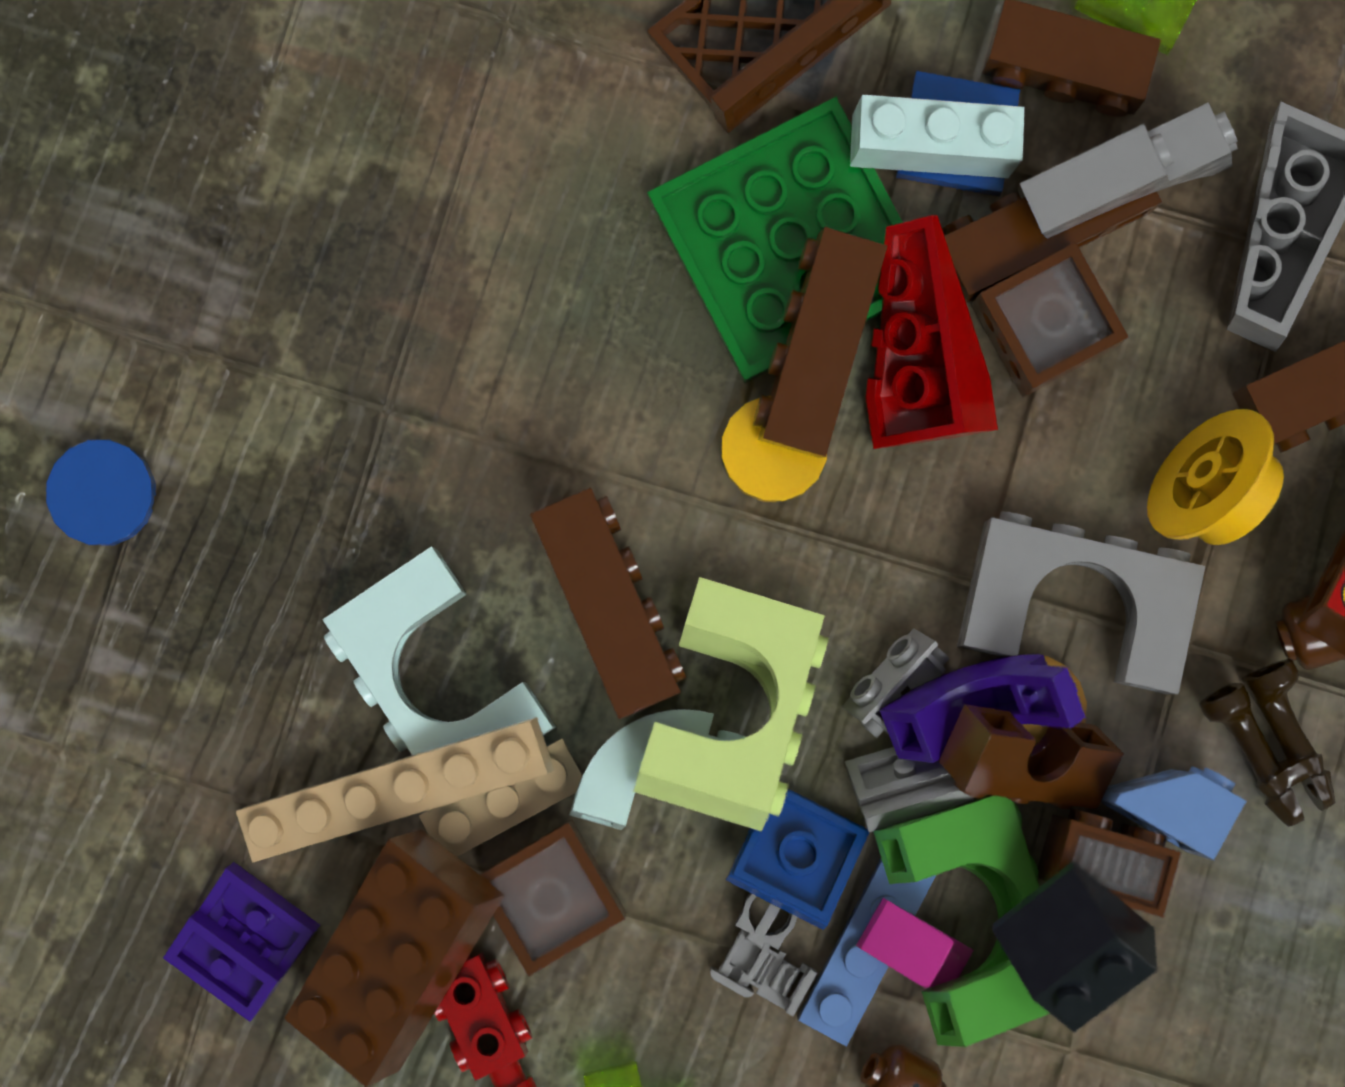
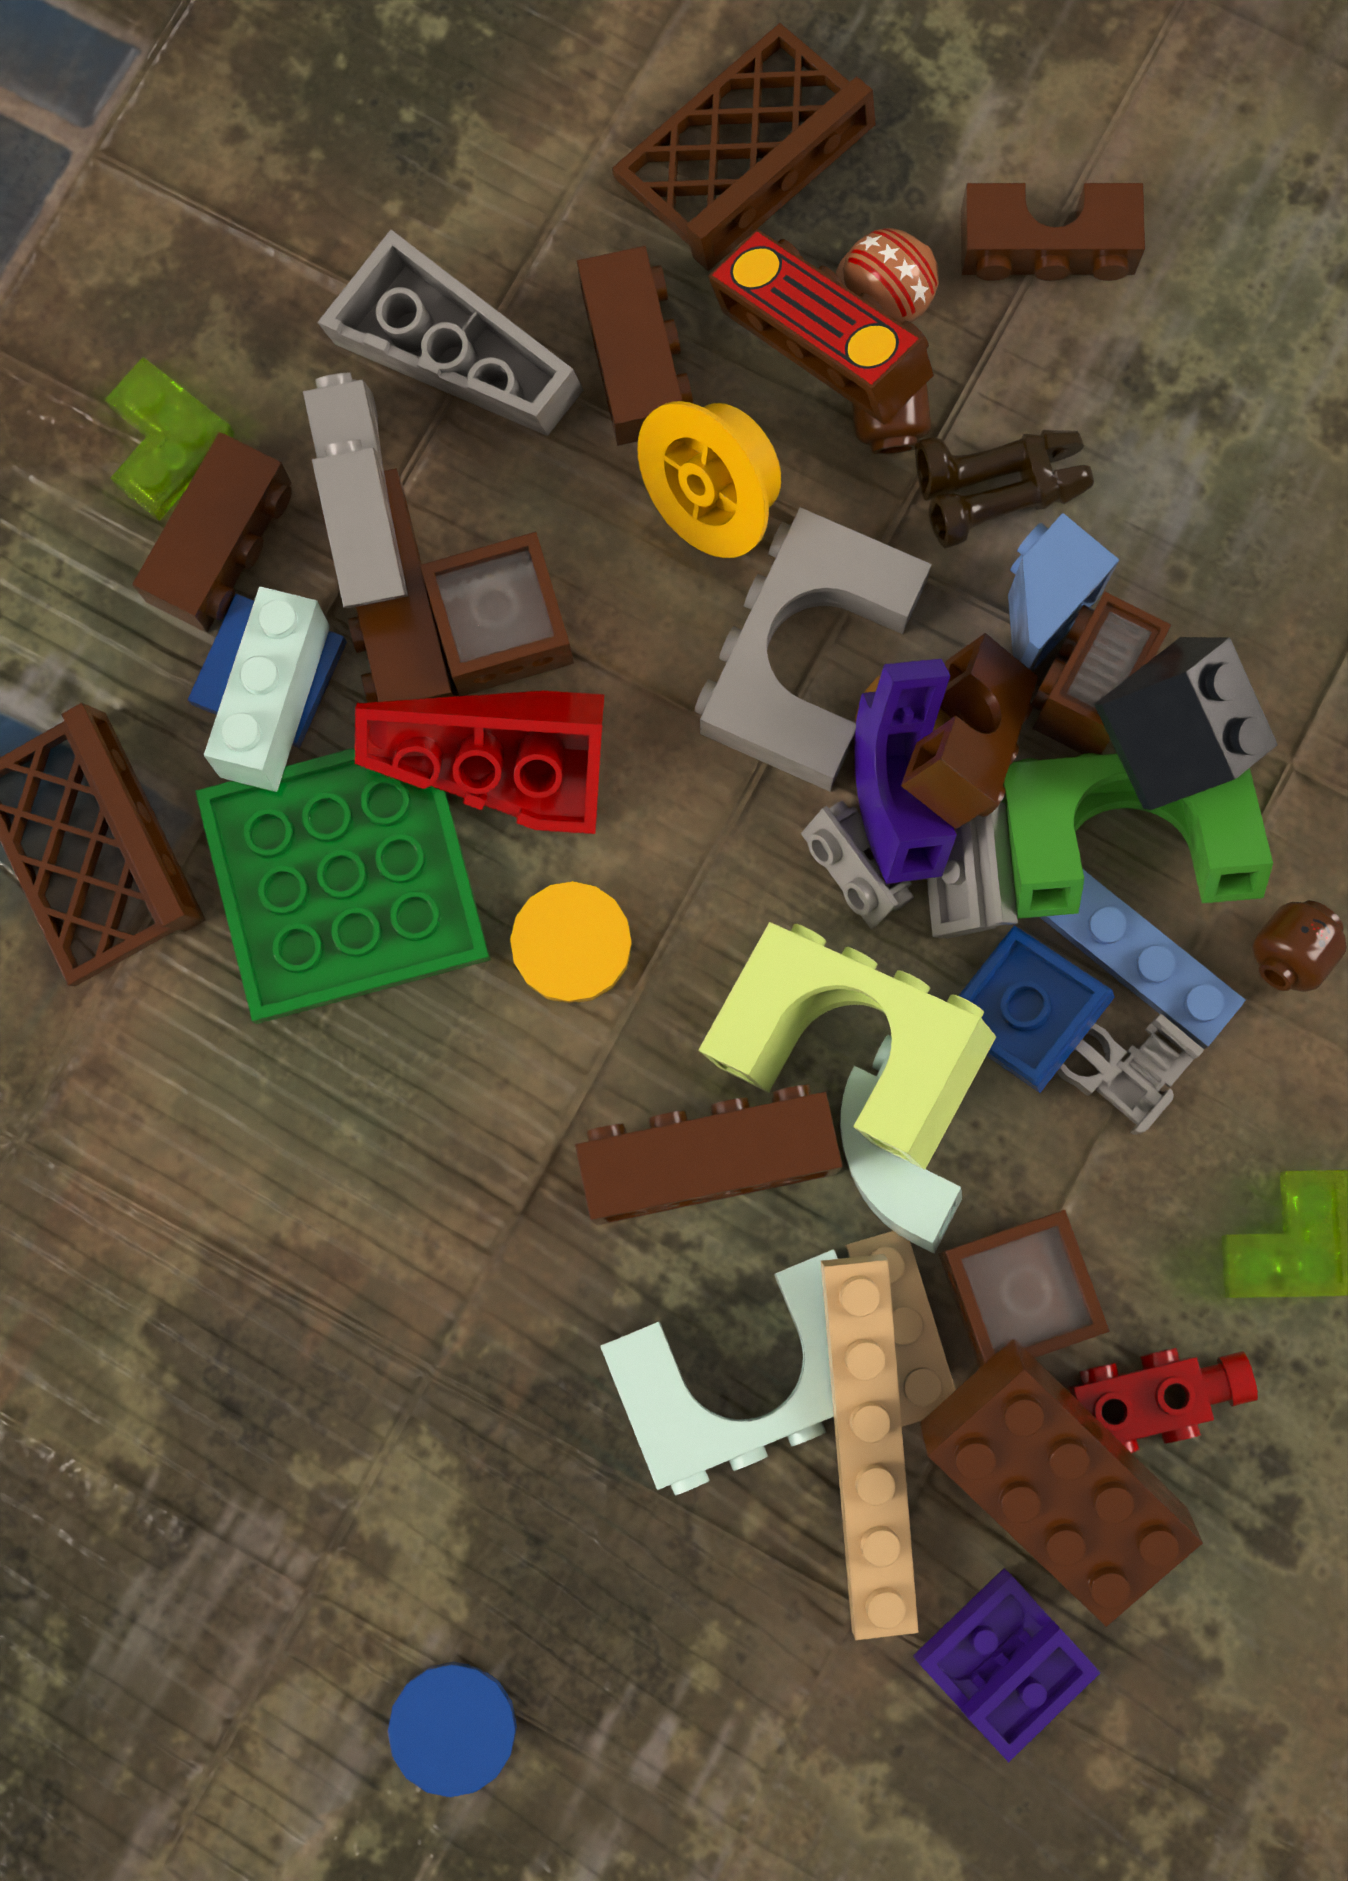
camera: 75 degrees left, 5 degrees down
reddish brown brick [753,227,887,458] -> none
dark pink slope [856,898,974,988] -> none

